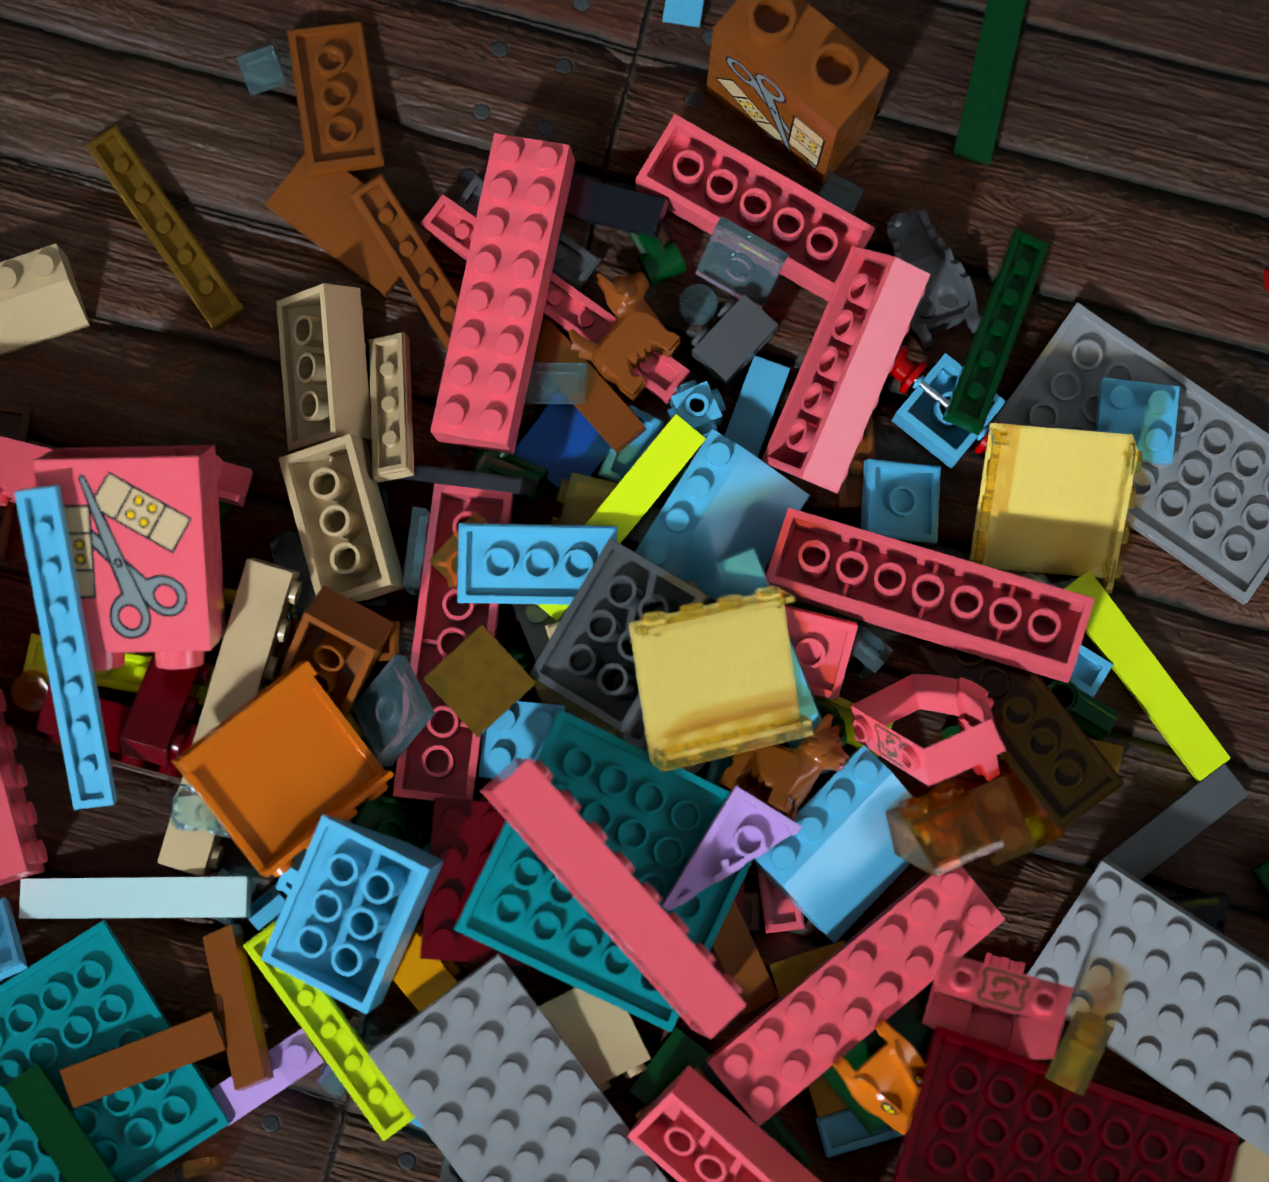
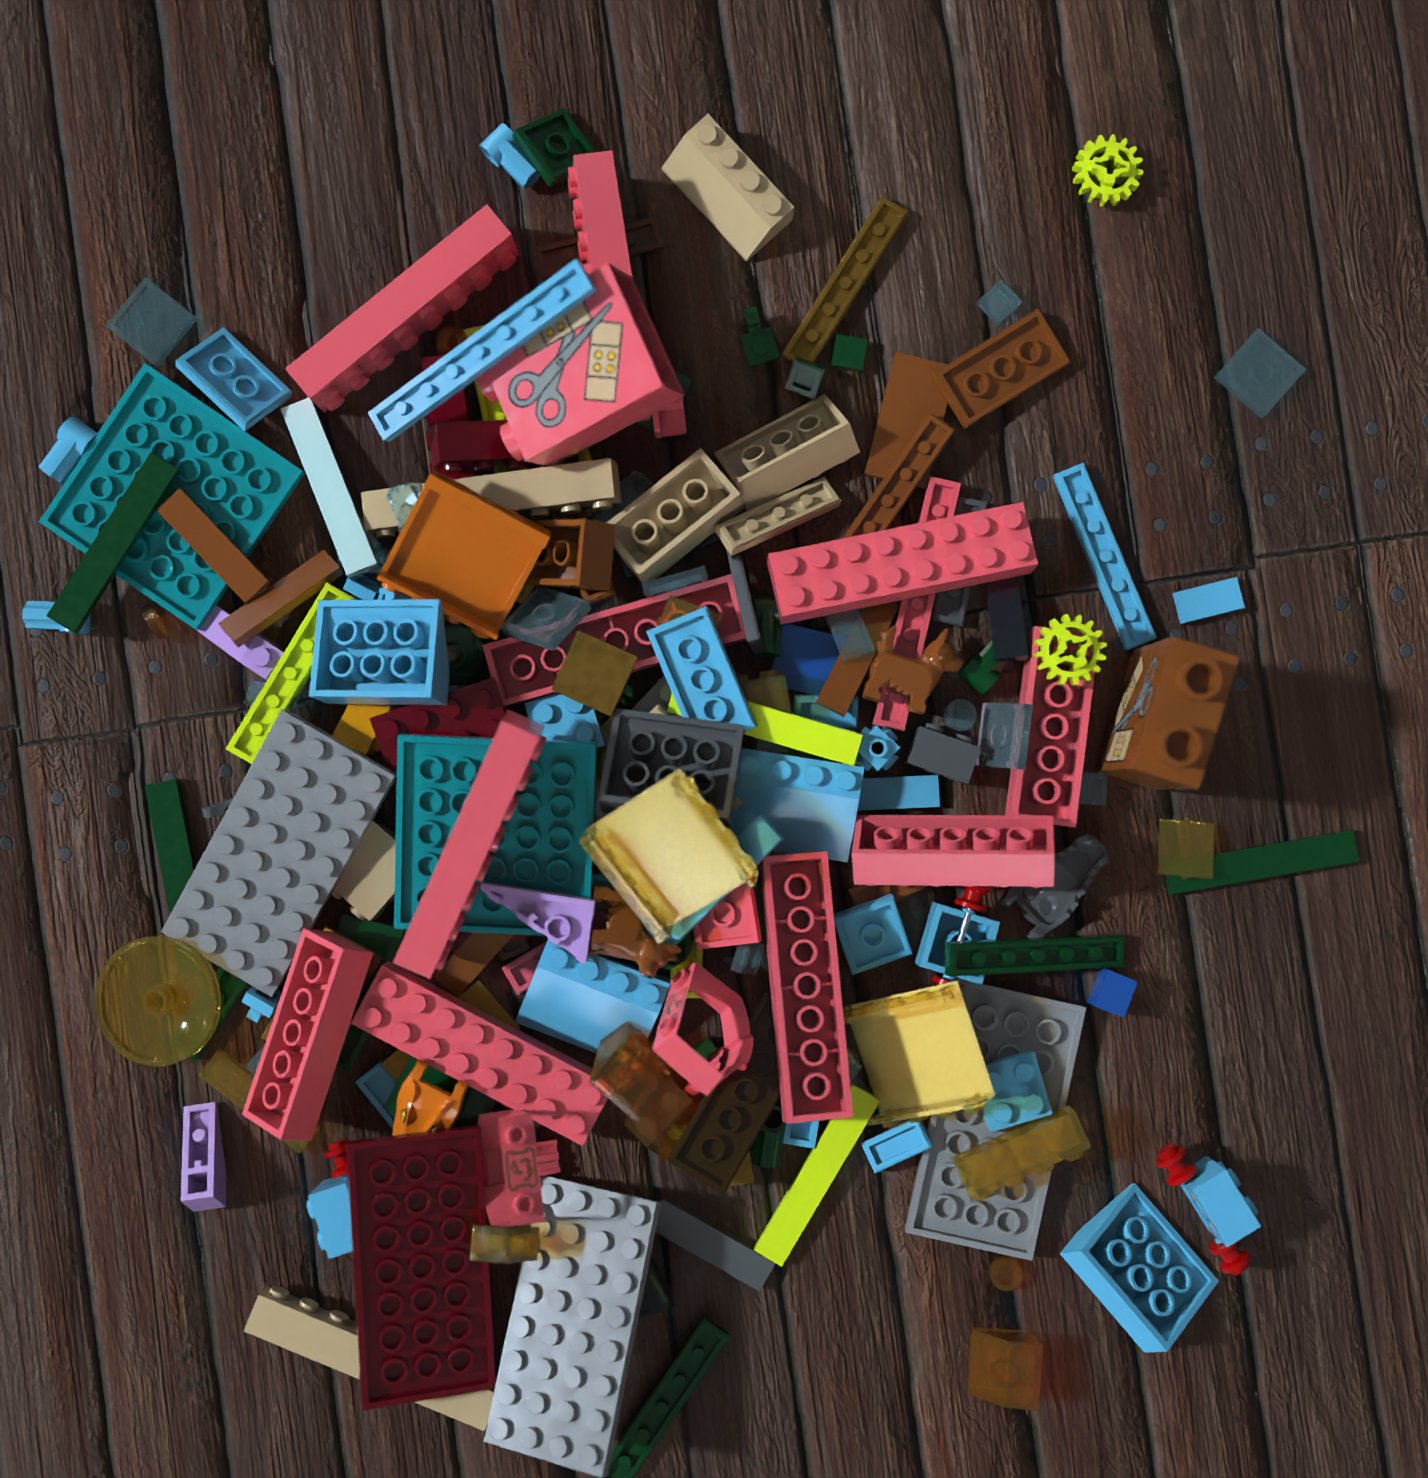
camera: 70 degrees right, 5 degrees up
none -> dark green plate [740,306,780,369]
none -> tile [785,356,826,399]
none -> dark green tile [831,334,868,373]
none -> medium azure tile [861,1116,934,1173]
none -> clear yellow brick [951,1105,1091,1201]
none -> neon yellow gear [1033,614,1107,686]
none -> medium azure tile [1052,462,1157,651]
none -> blue panel [1087,968,1137,1018]
none -> clear yellow piece [1158,818,1214,880]

